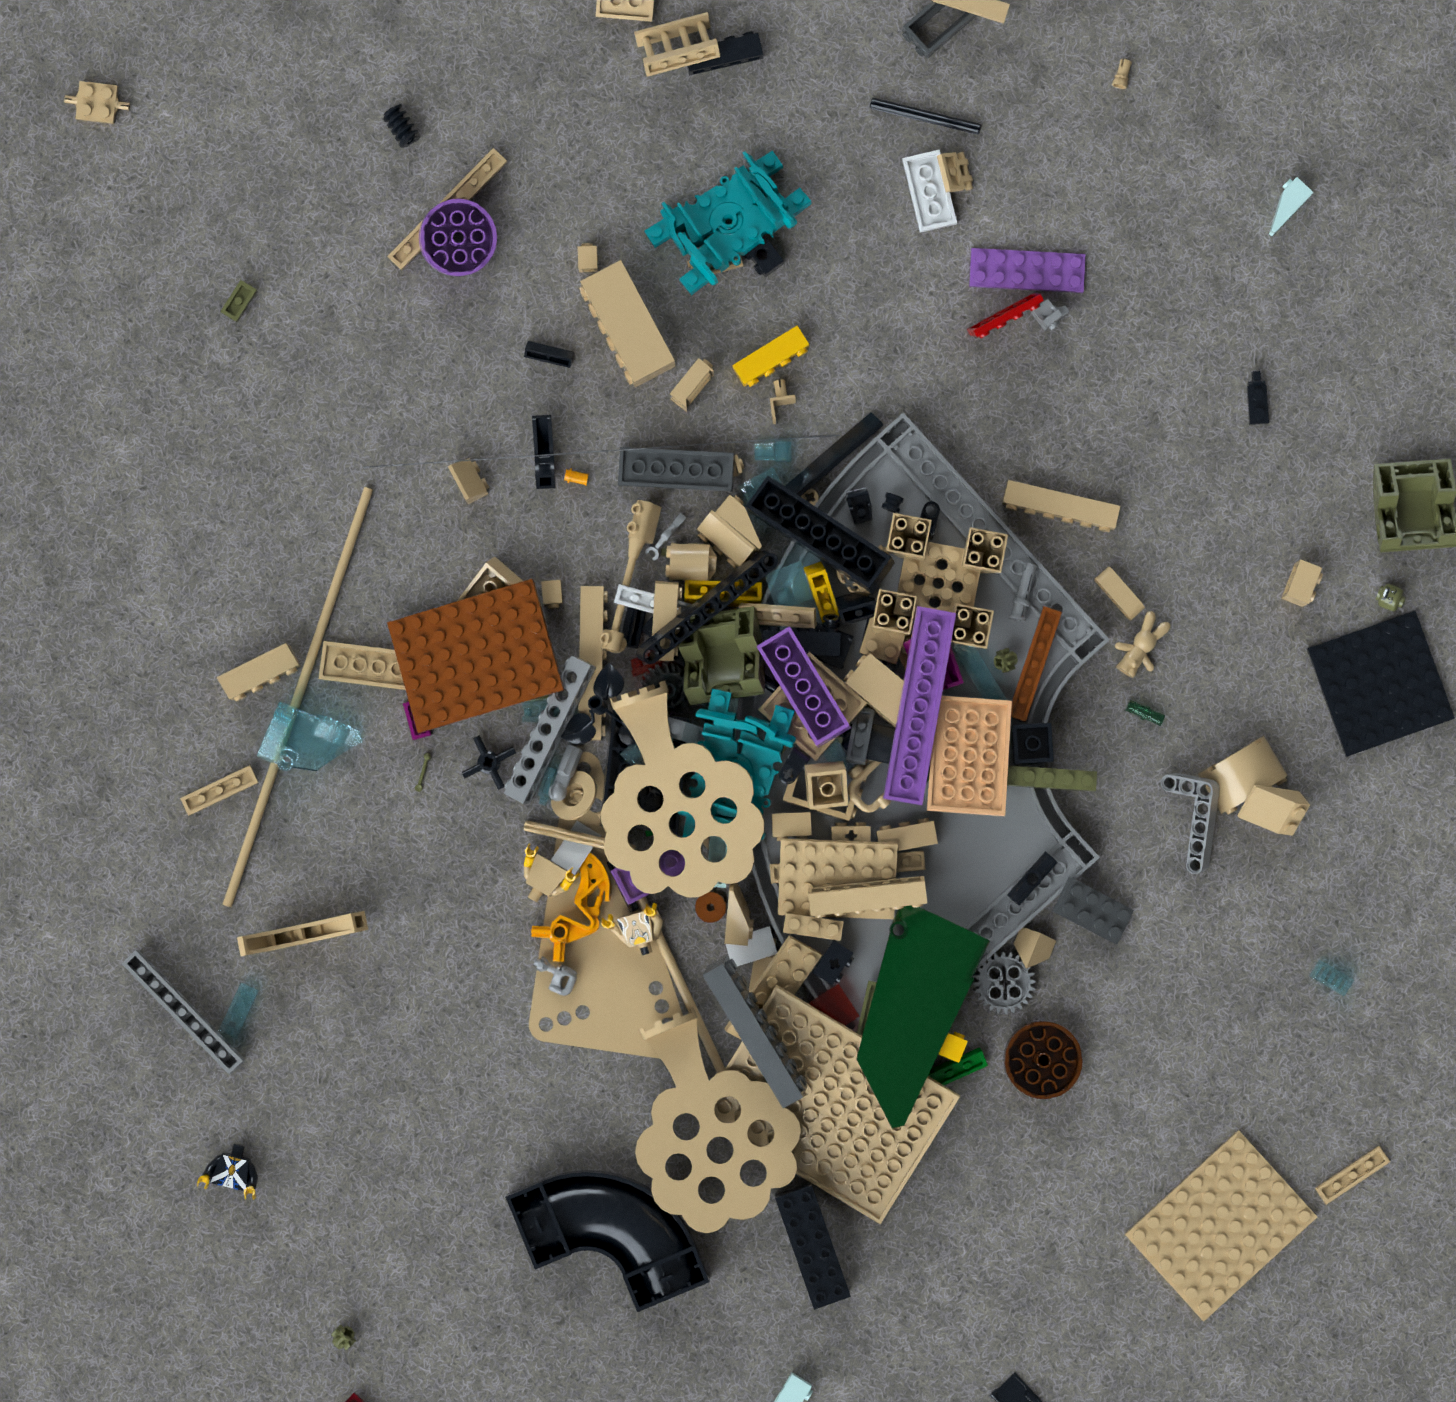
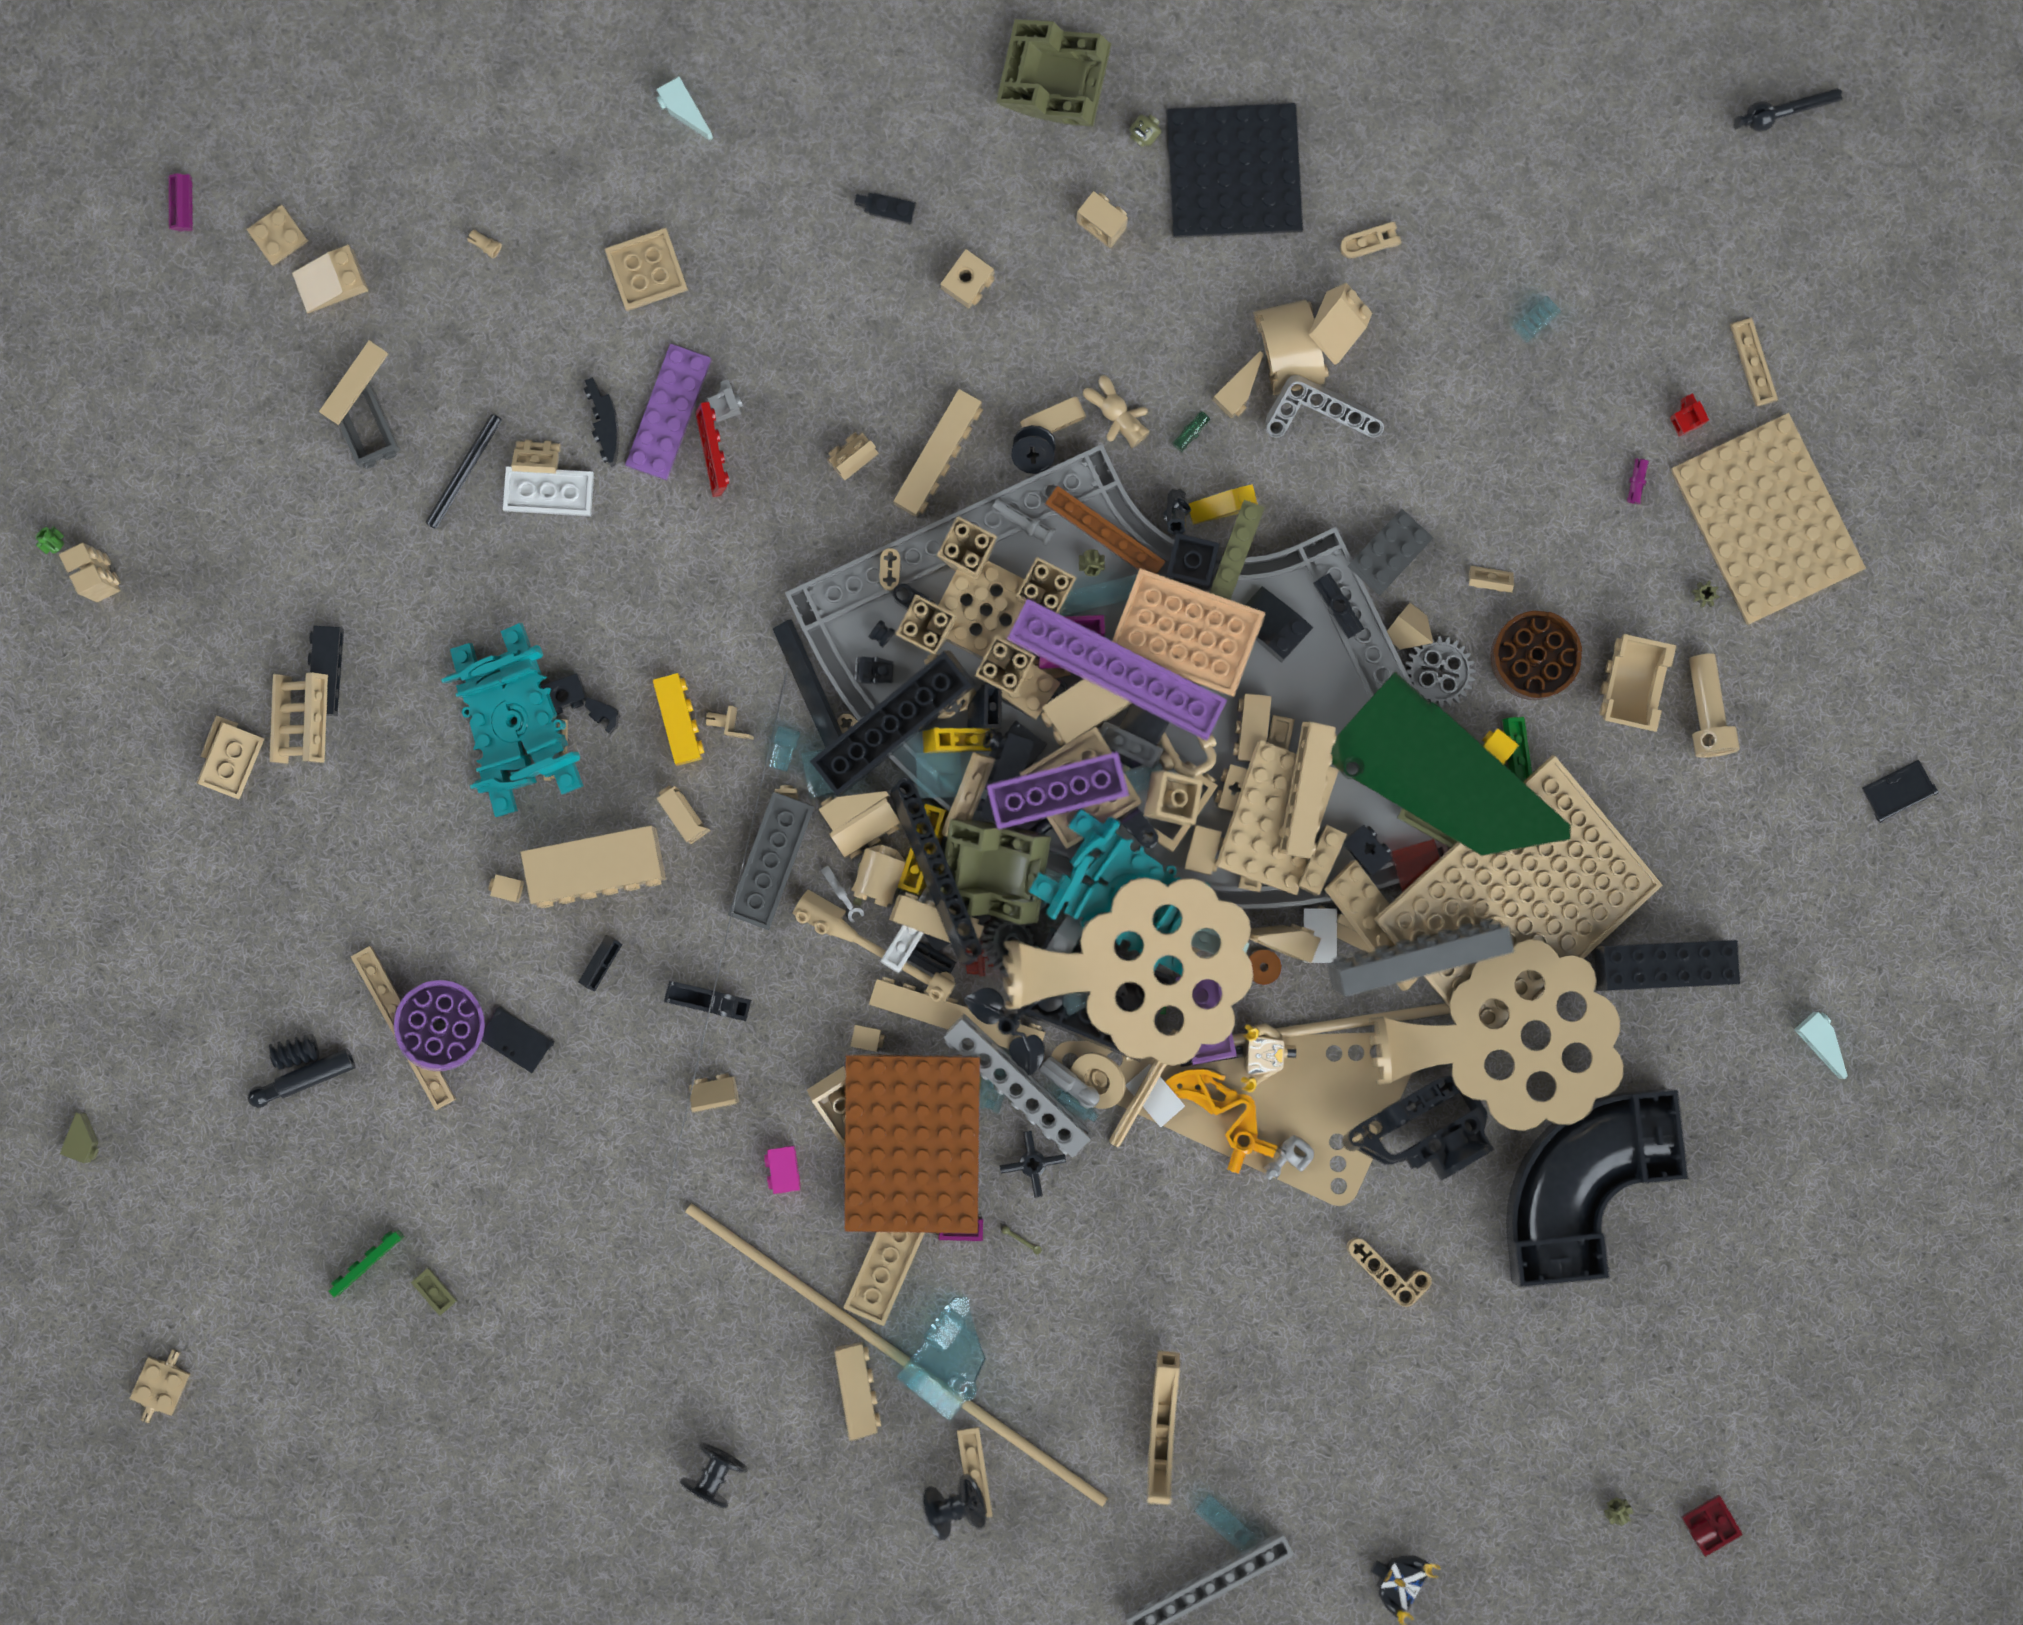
camera: 75 degrees left, 0 degrees up
tan torso [524,844,580,902] -> none
light orange pin [564,468,589,486] -> none
none -> black piece [248,1048,356,1108]
none -> green plate [328,1230,405,1298]
none -> black door [481,1006,555,1074]
none -> black slope [584,377,619,467]
none -> black hand [584,698,621,735]
none -> tan plate [605,228,688,311]
none -> black piece [679,1442,748,1508]
none -> dark pink brick [764,1145,801,1194]
none -> tan brick [827,432,879,480]
none -> tan beam [880,548,901,591]
none -> black piece [923,1474,987,1541]
none -> tan brick [940,249,995,309]
none -> black piece [1011,425,1056,474]
none -> black piece [1162,489,1191,535]
none -> yellow slope [1188,484,1258,525]
none -> tan slope [1213,351,1263,418]
none -> black slope [1245,586,1313,663]
none -> tan plate [1340,222,1402,259]
none -> black piece [1342,1076,1495,1181]
none -> tan beam [1347,1237,1432,1307]
none -> tan plate [1469,566,1514,593]
none -> tan cylinder [1599,634,1676,732]
none -> magenta pin [1626,459,1649,504]
none -> red brick [1670,393,1709,437]
none -> tan piece [1689,654,1740,758]
none -> olive gear [1691,581,1720,608]

